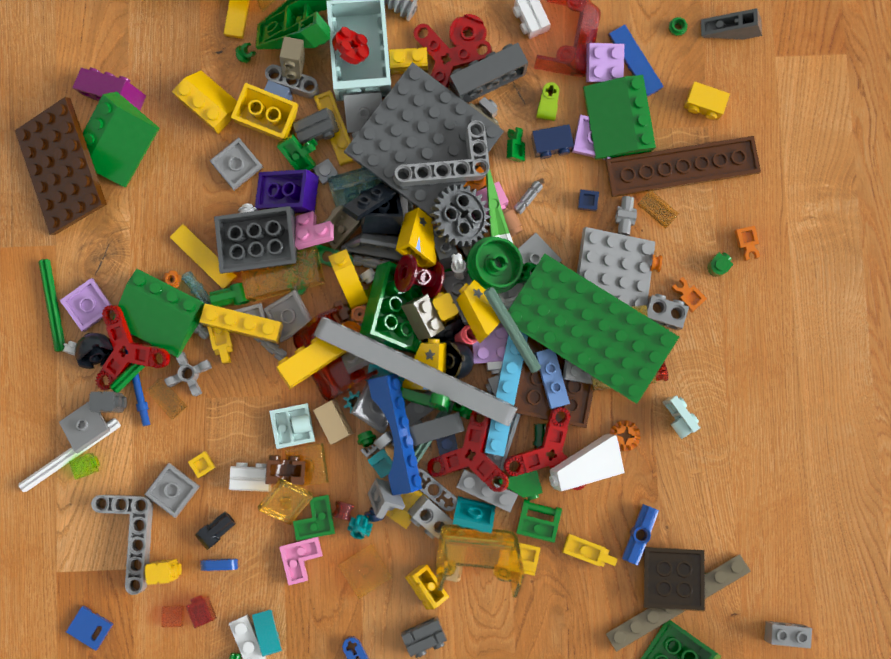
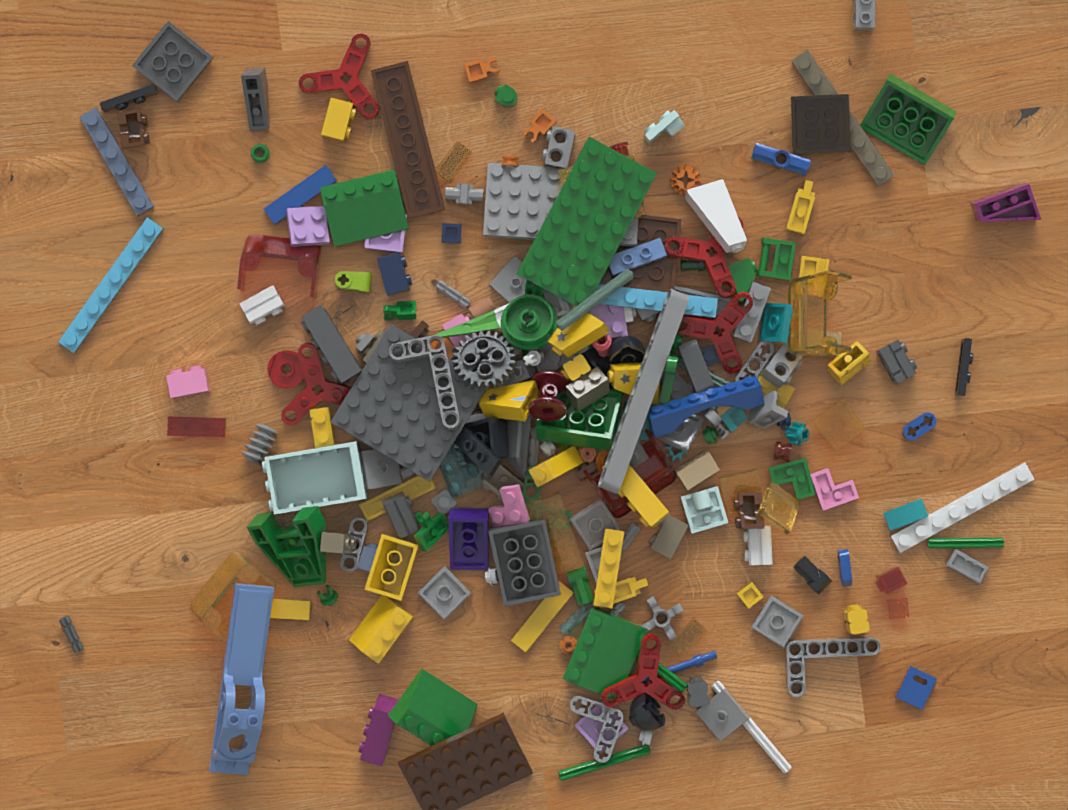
camera: 90 degrees left, 5 degrees up
clear neon green bracket [69,453,100,480] -> none
red plate [332,27,369,65] -> none
none -> red piece [298,33,379,119]
none -> reddish brown plate [410,320,429,339]
none -> light grey beam [570,695,623,763]
none -> dark tan brick [649,515,689,559]

